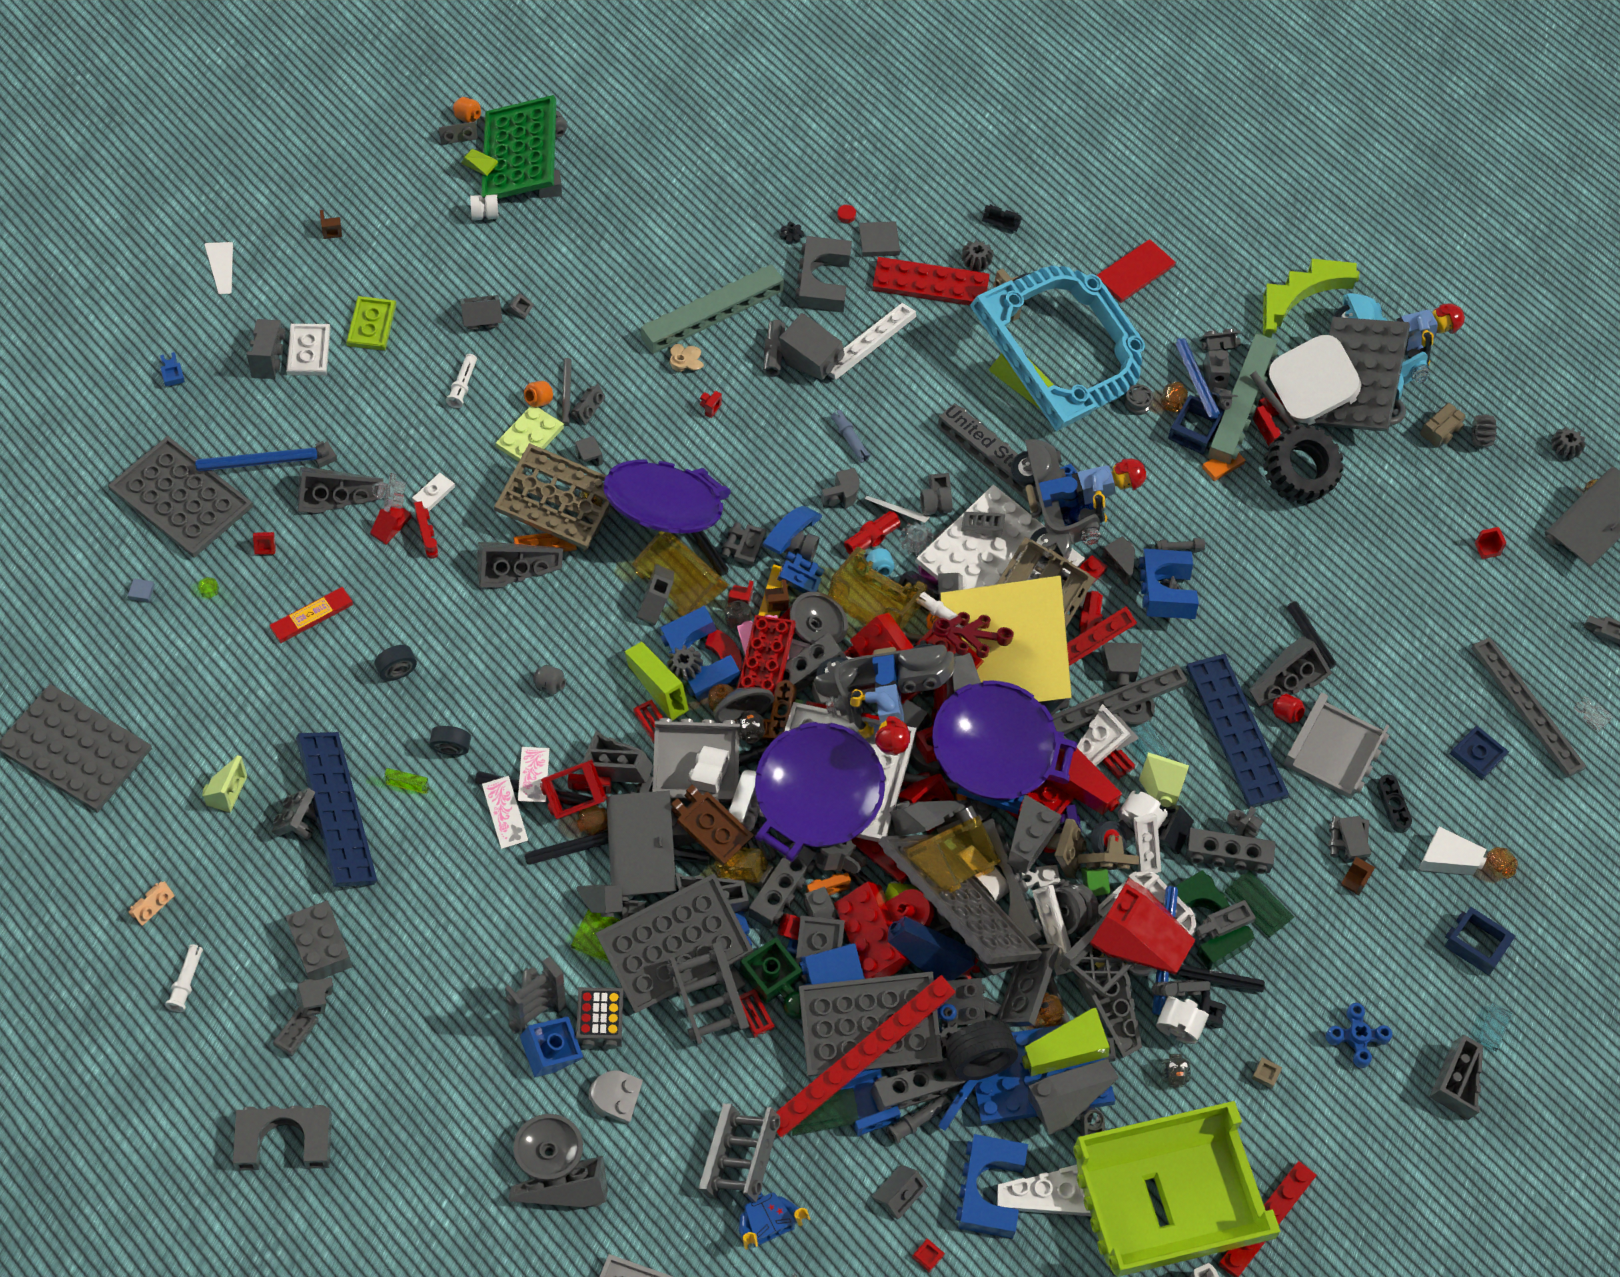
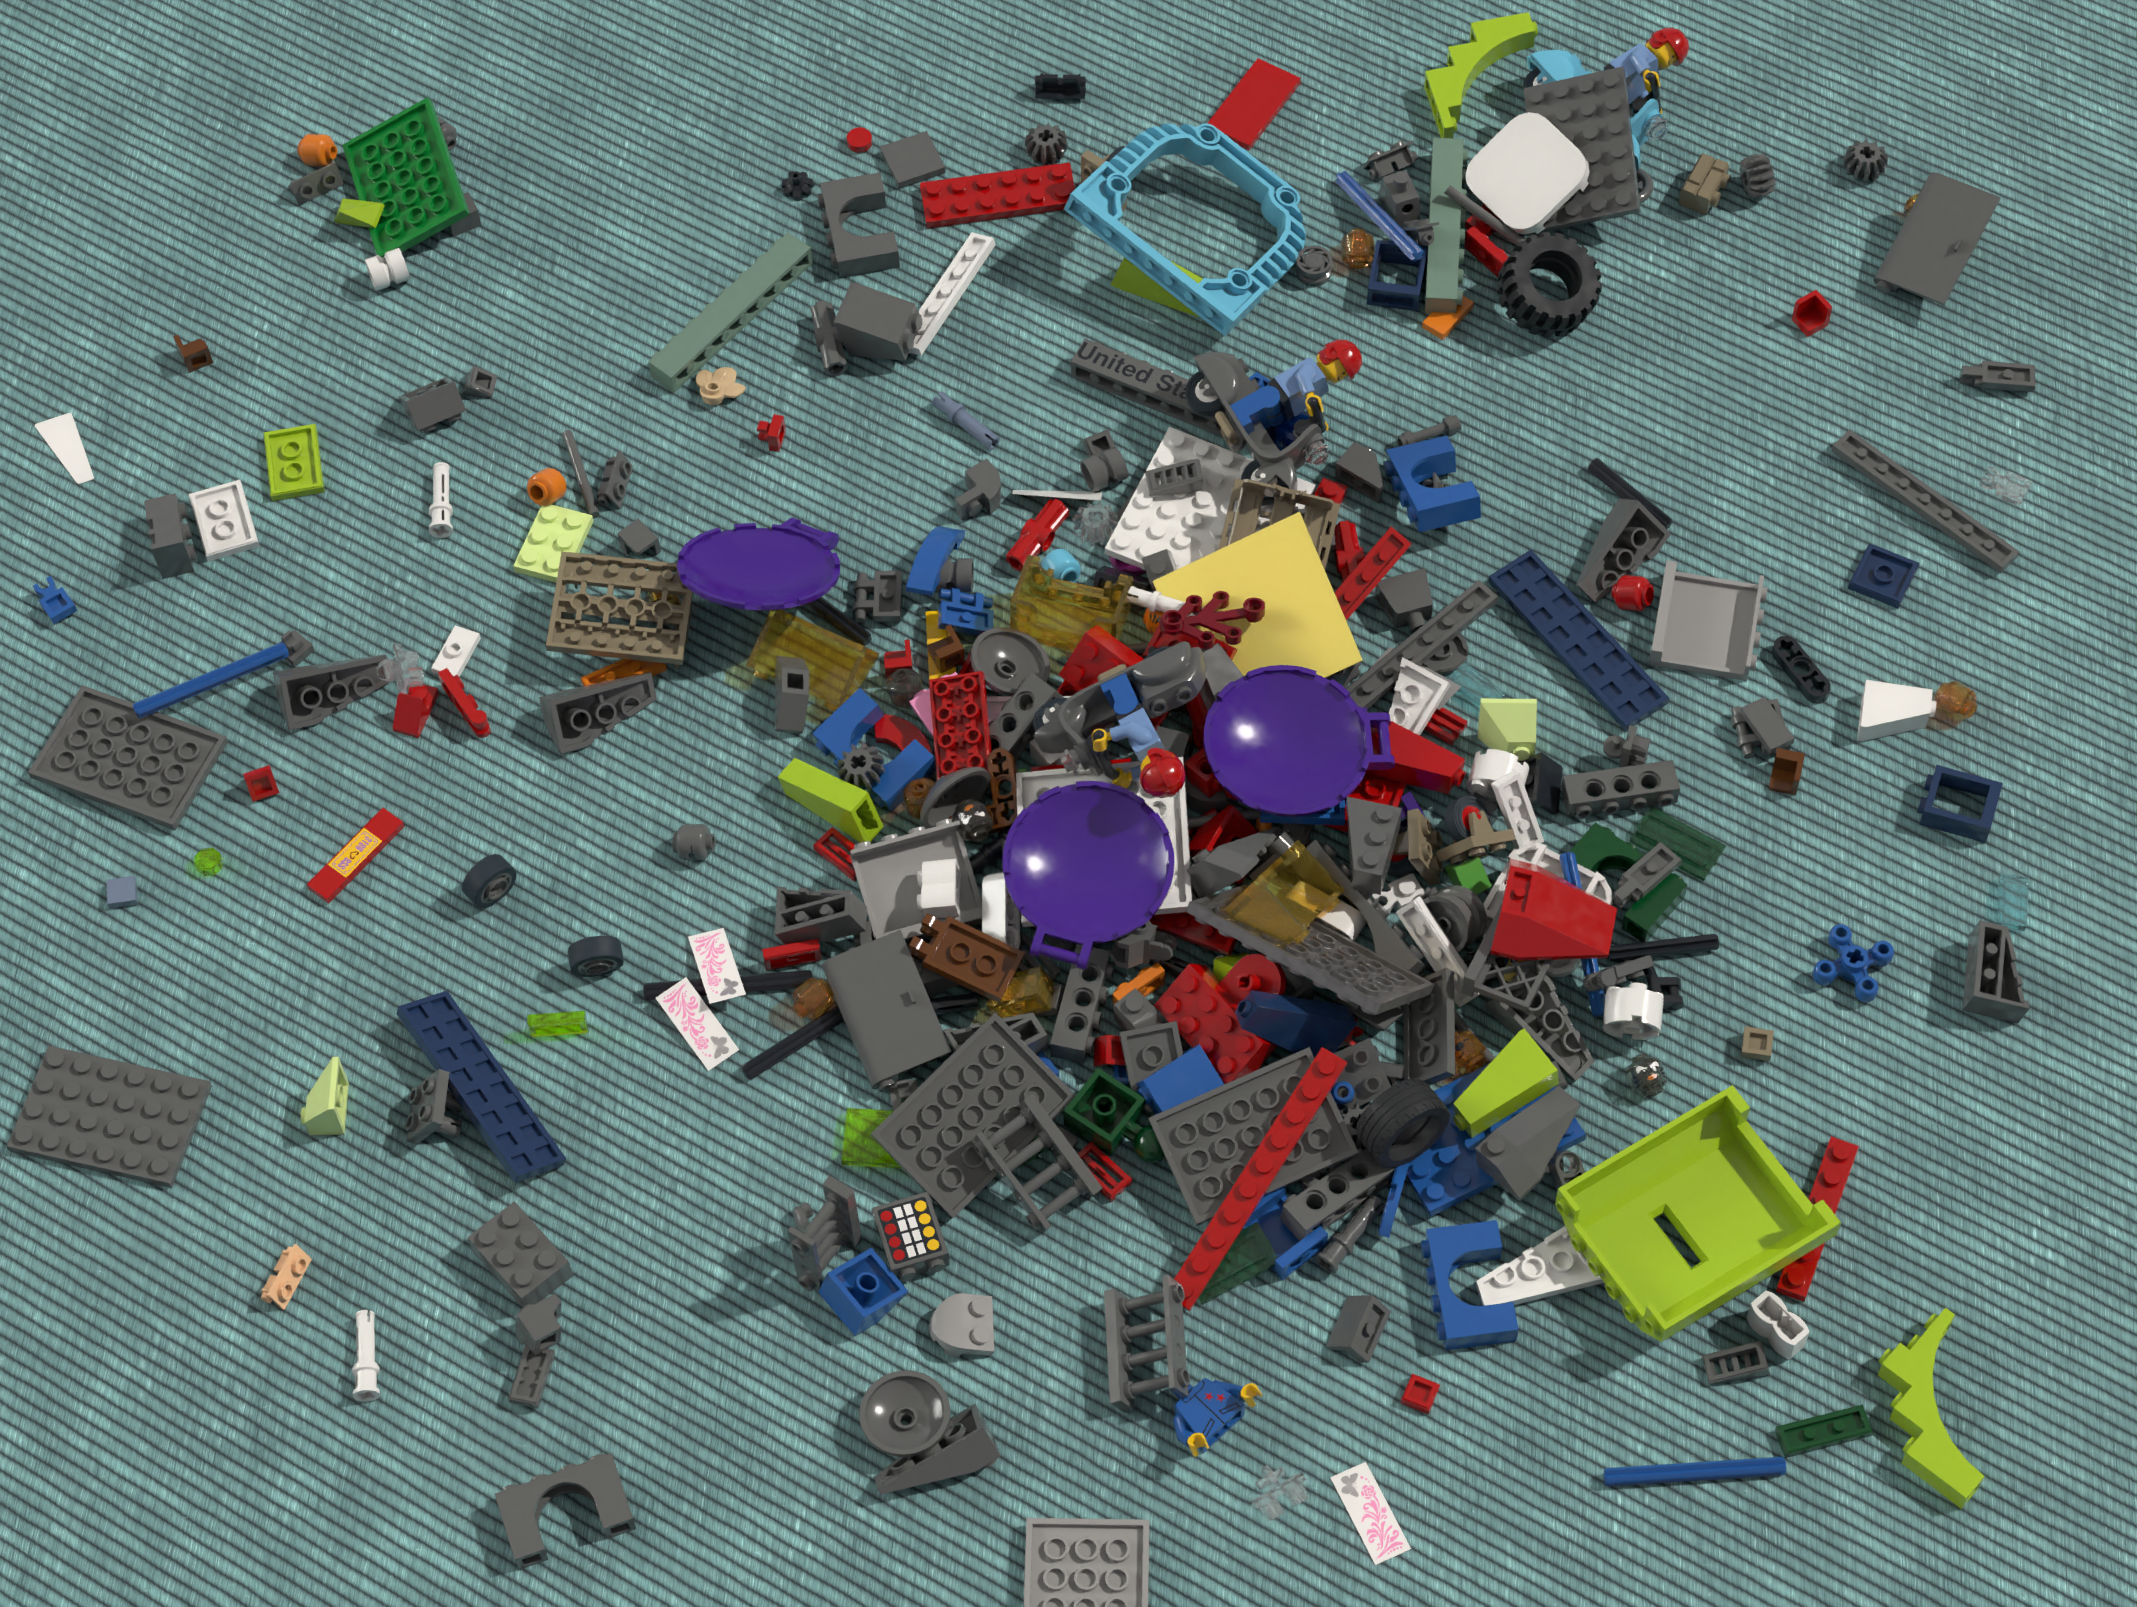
camera: 10 degrees left, 0 degrees up
red window [540,759,607,819] -> none
dark grey slope [577,885,623,917] -> none

